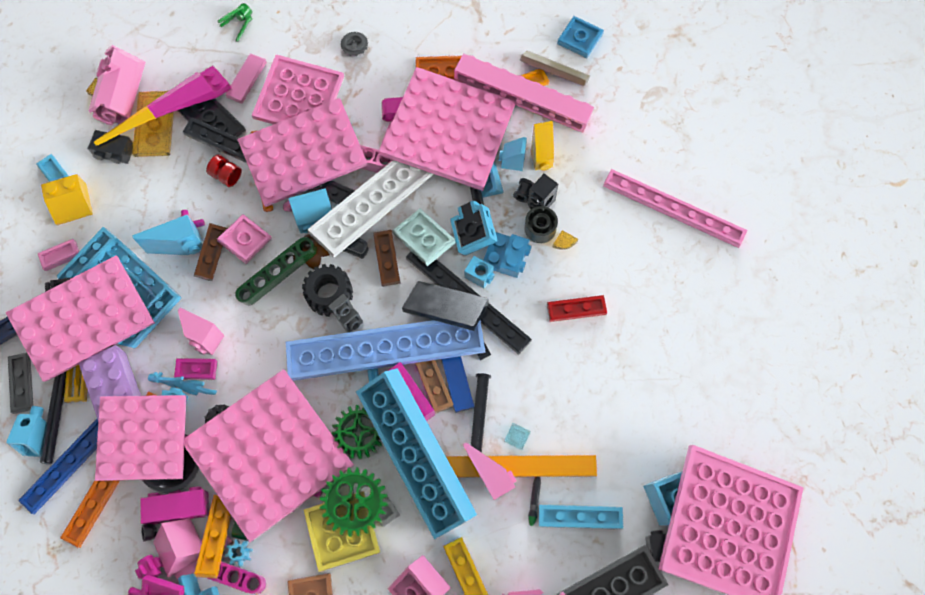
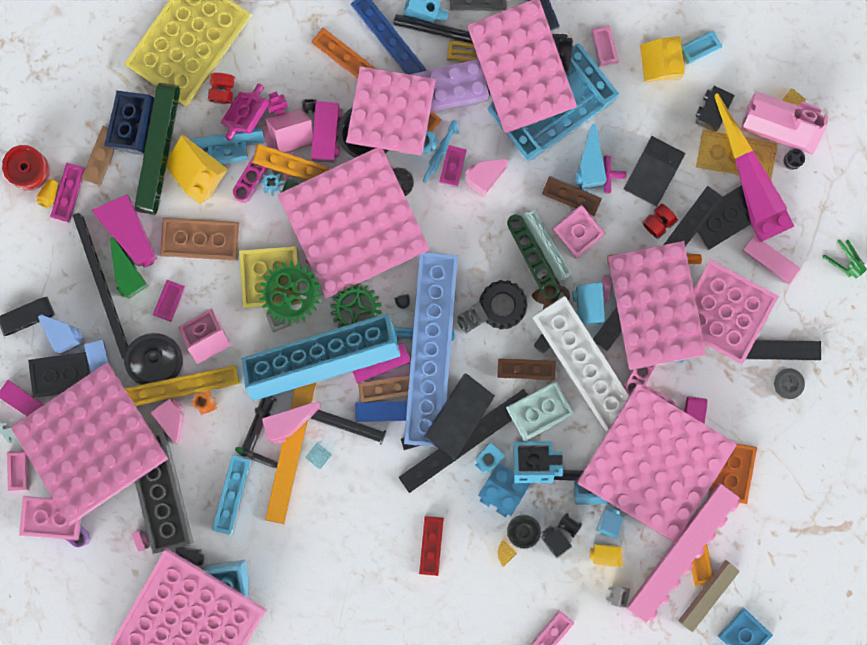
camera: 100 degrees right, 15 degrees up
none -> orange piece [192,390,218,415]
none -> black pin [242,396,277,451]
none -> black hinge [394,294,410,309]
none -> light aqua tile [521,210,572,282]
none -> light grey tile [606,586,630,608]
none -> black slope [623,136,686,207]
none -> black tile [746,340,821,361]
none -> black wheel [783,149,805,170]

